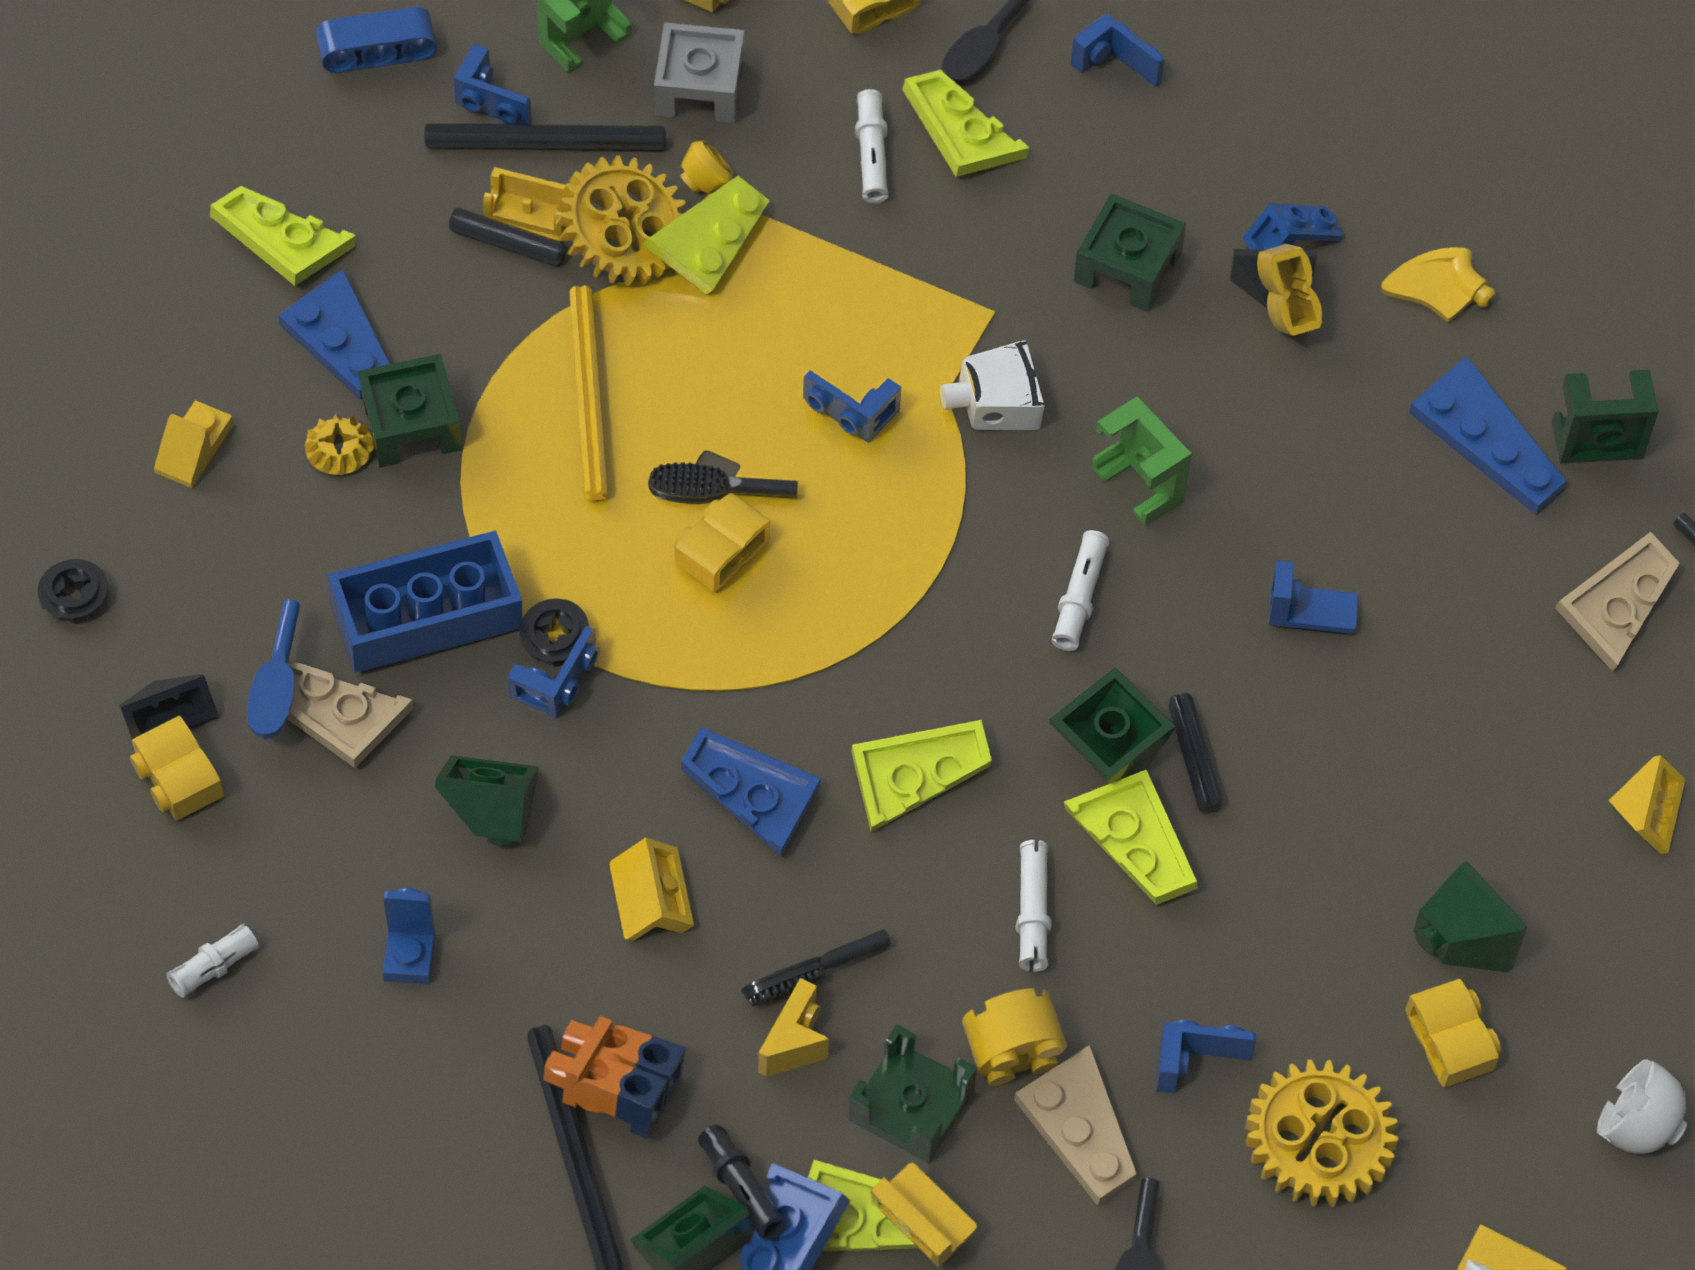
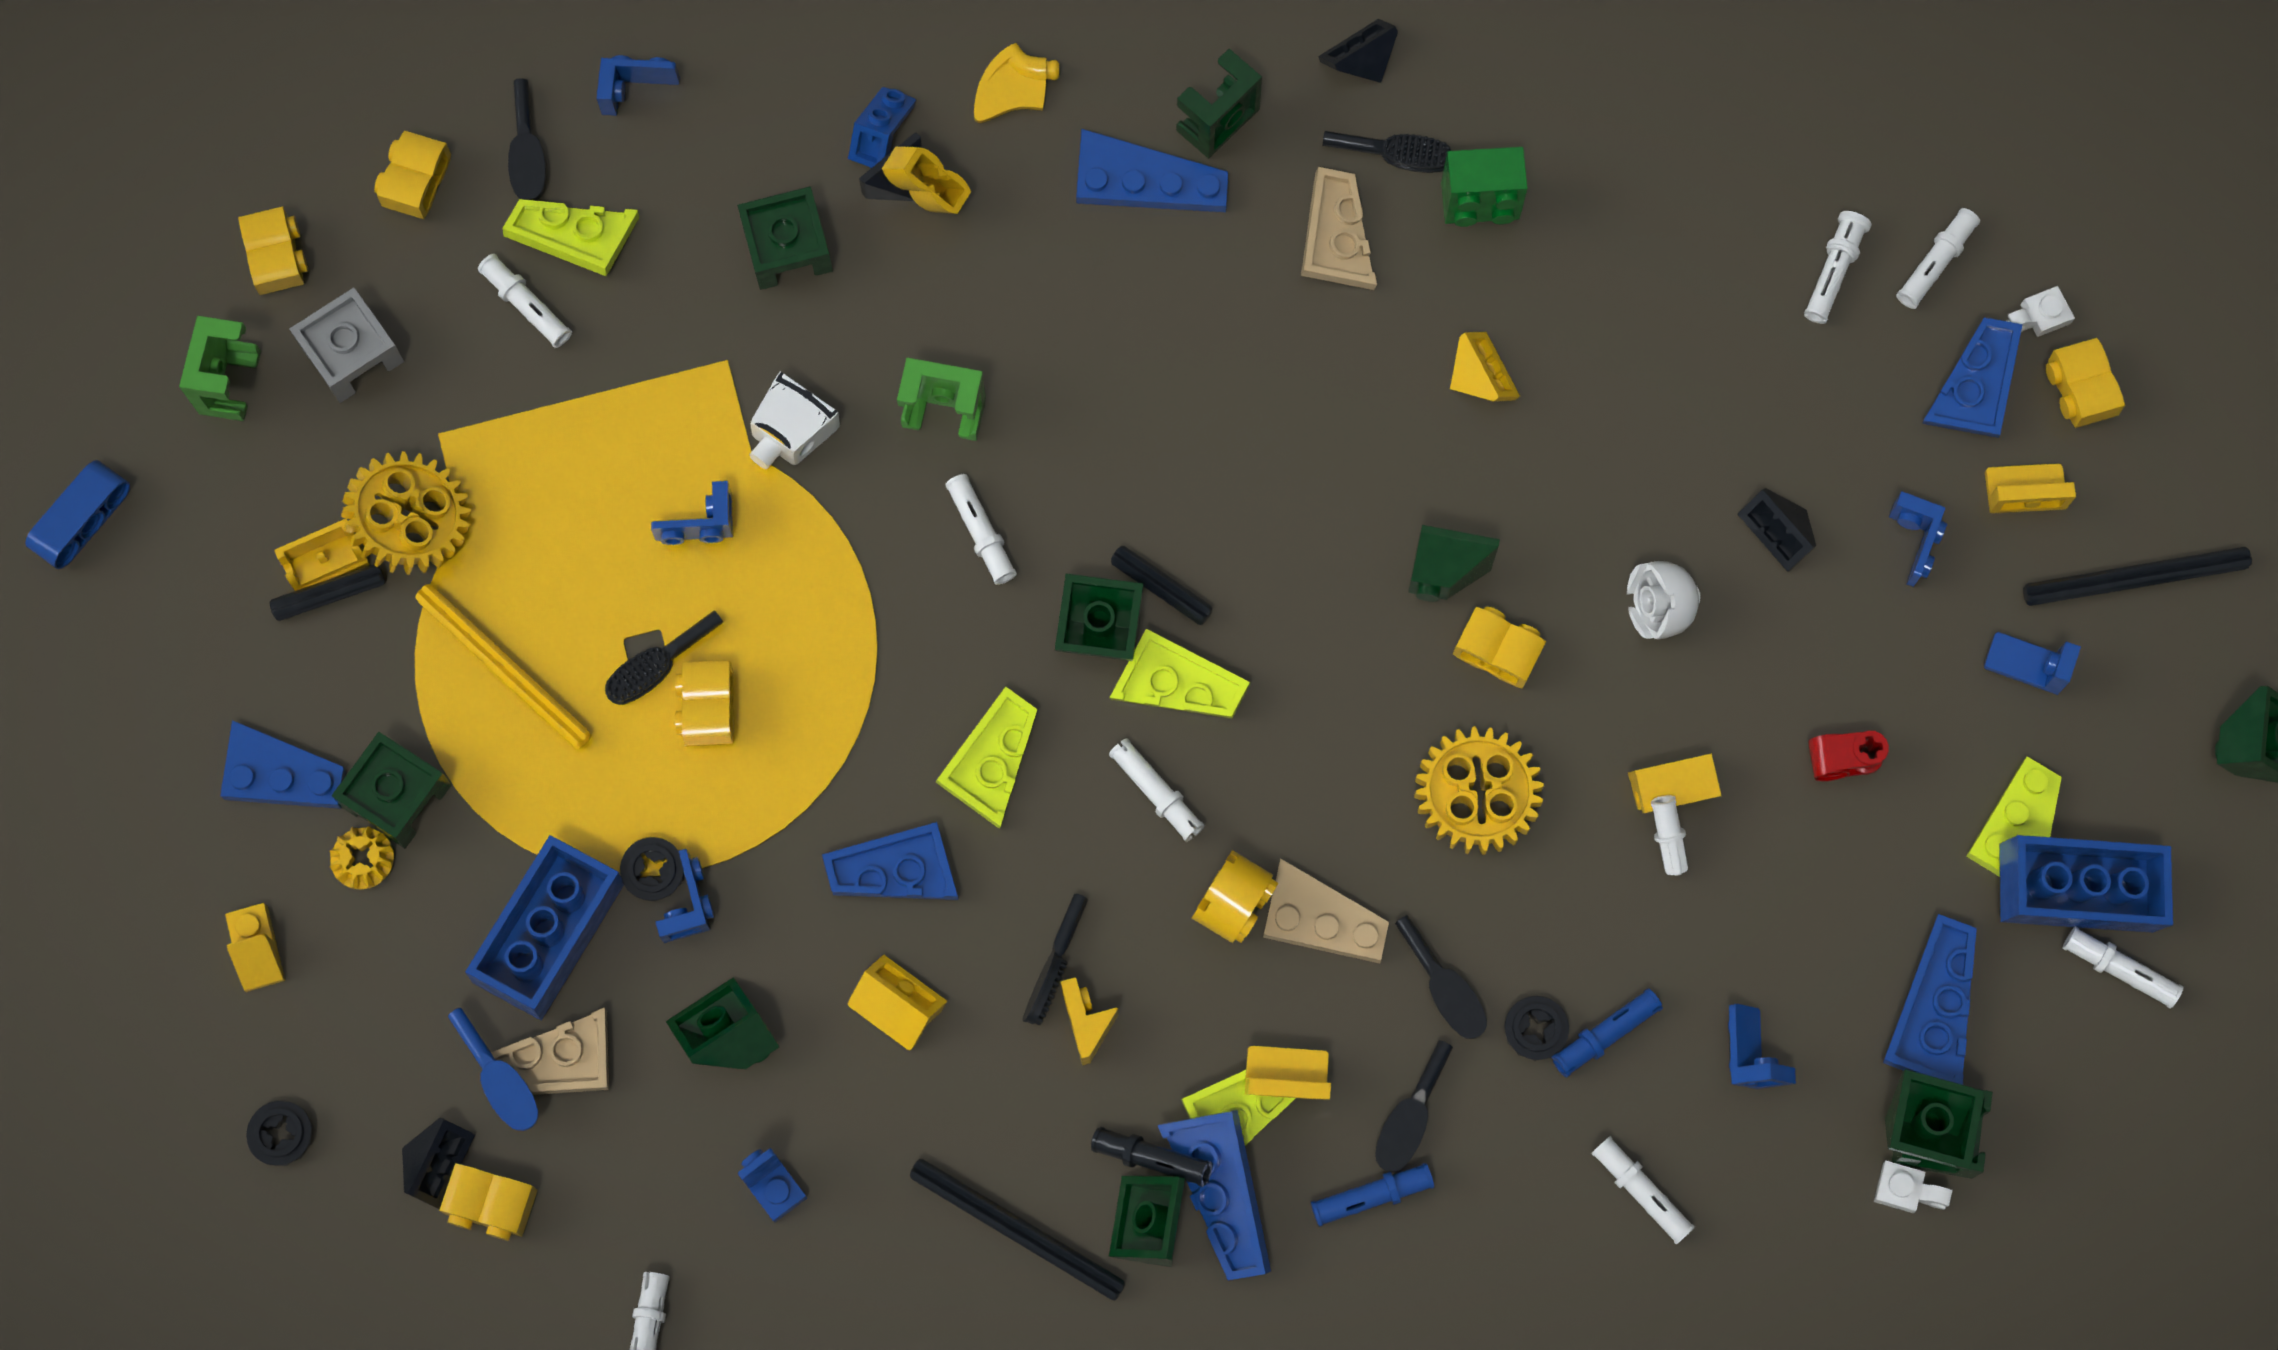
camera: 40 degrees left, 15 degrees up
neon yellow wing [210,186,356,286] -> none
black axle [424,123,666,150] -> none
blue bracket [453,44,532,124] -> none
hips [543,1016,686,1139] -> none
neon yellow wing [642,176,770,295] -> none
yellow cone [681,141,733,194] -> none
dark green panel [848,1024,977,1164] -> none
blue bracket [1156,1020,1256,1094] -> none
blue bracket [1268,561,1358,634] -> none

